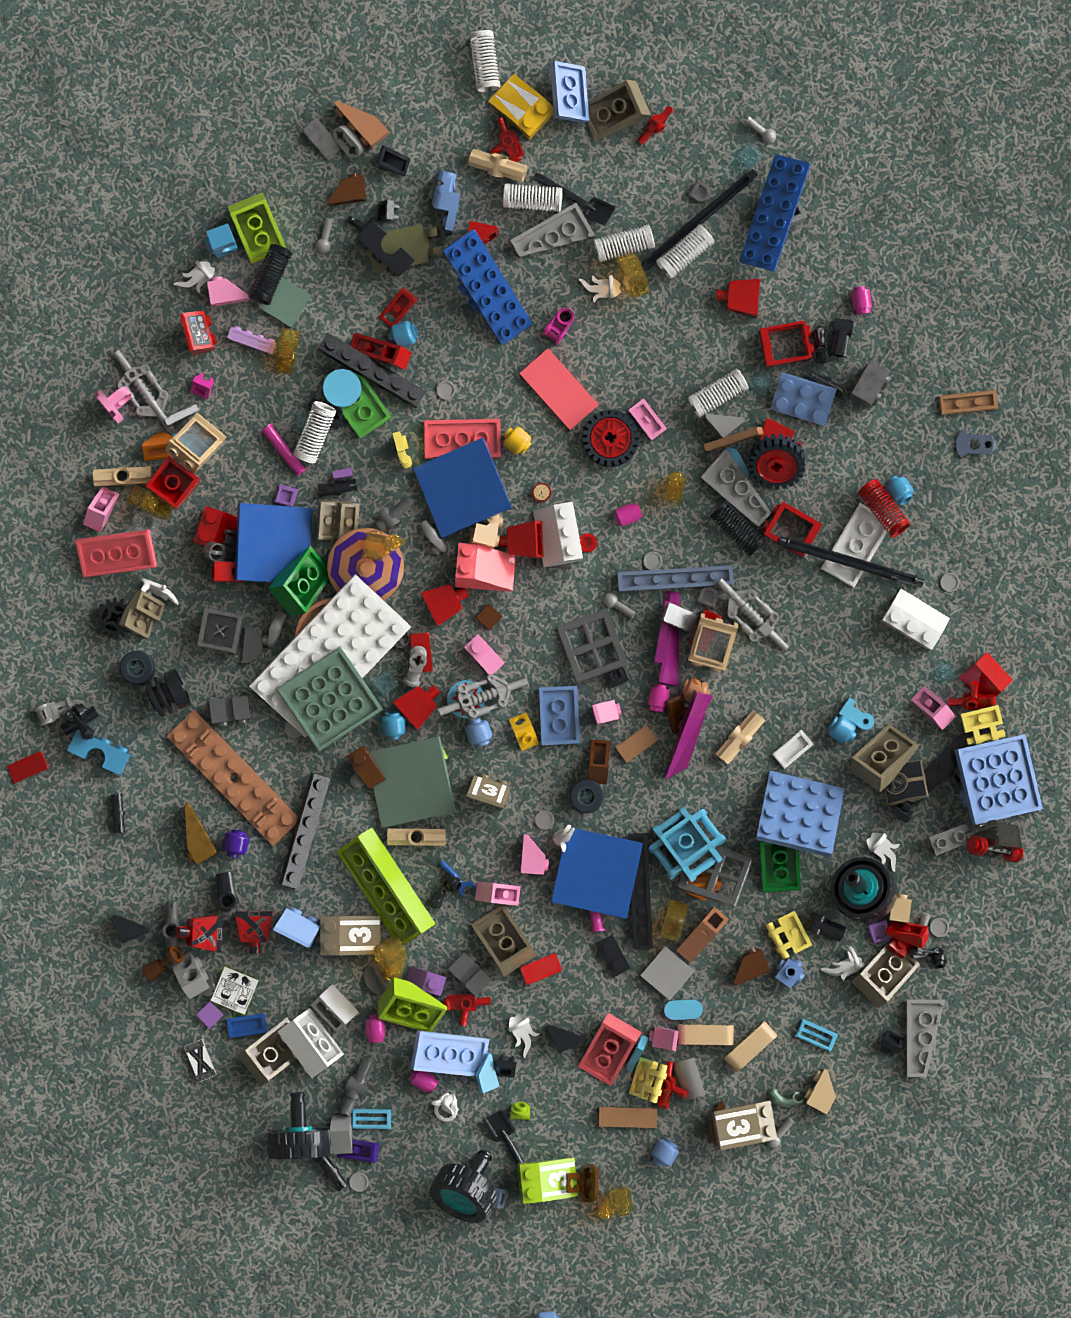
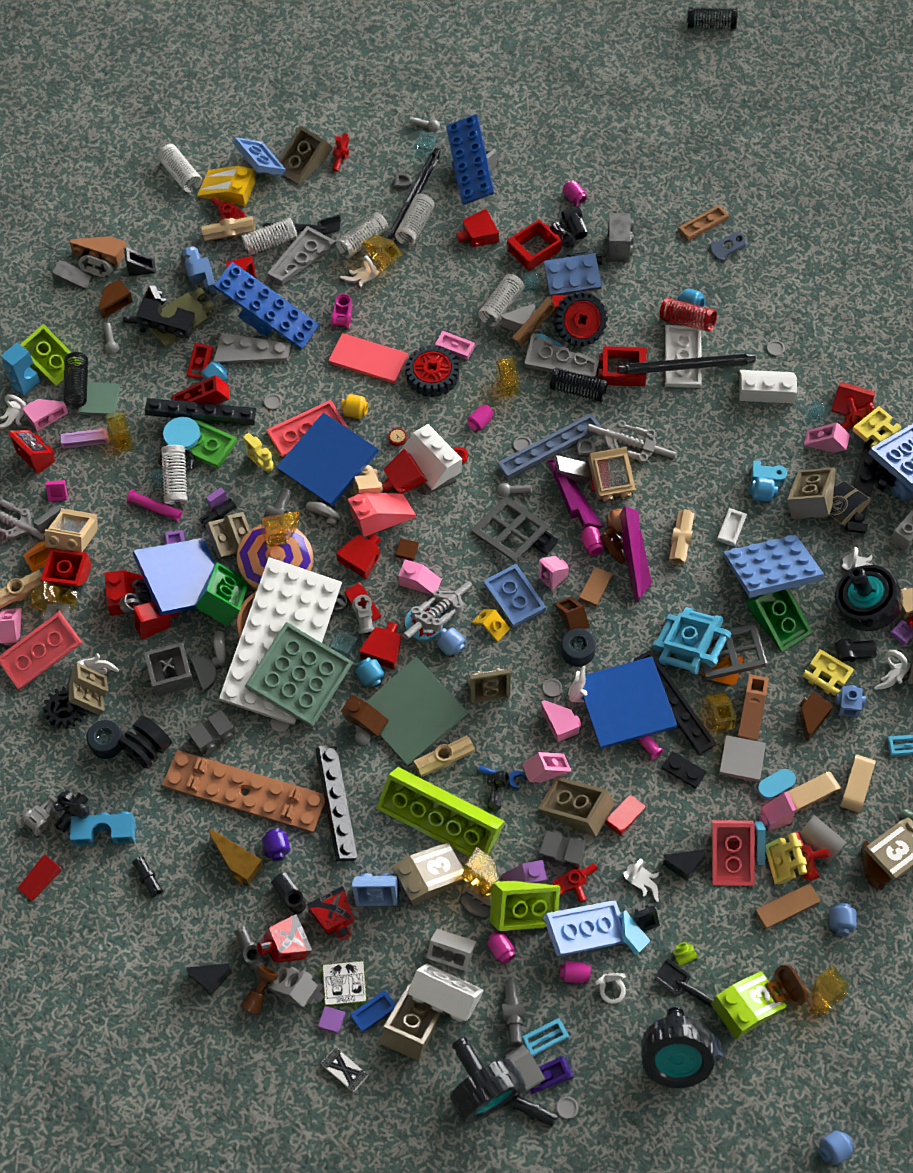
camera: 25 degrees left, 25 degrees down
none -> light grey wing [213,333,292,364]

